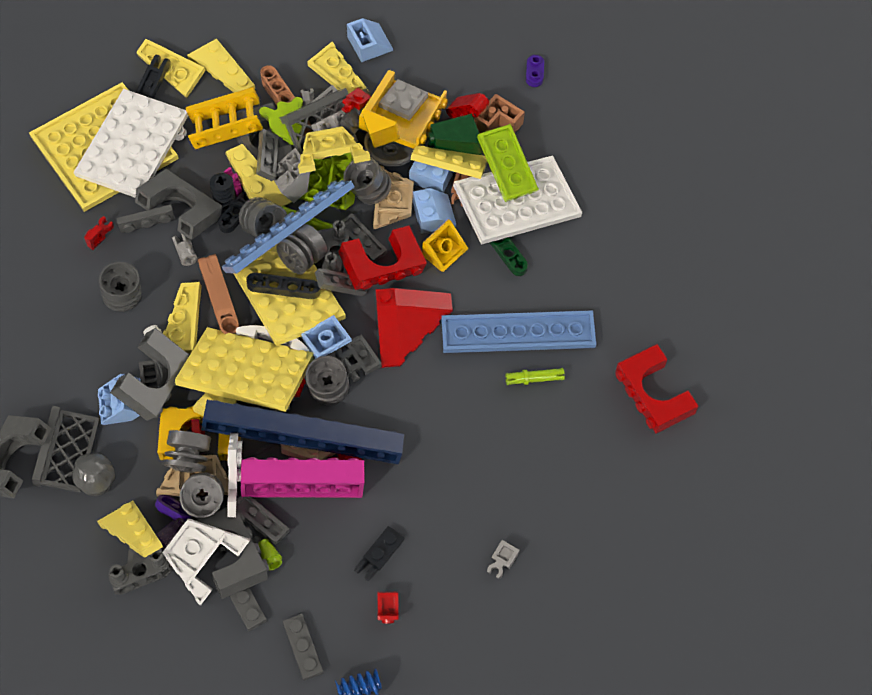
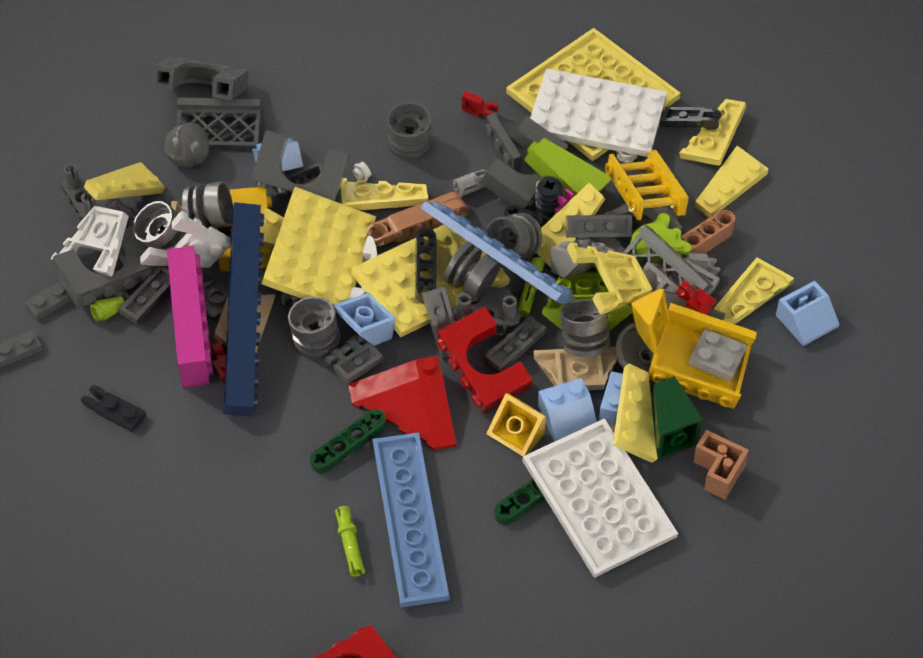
camera: 85 degrees right, 10 degrees down
red bracket [377,591,399,624] -> none
red beam [446,93,489,119] -> none
lime tile [477,124,539,202] -> none
light grey plate [487,540,520,579] -> none
dark purple plate [526,55,544,87] -> none
none -> dark green beam [310,409,386,473]
none -> lime slope [524,138,612,197]

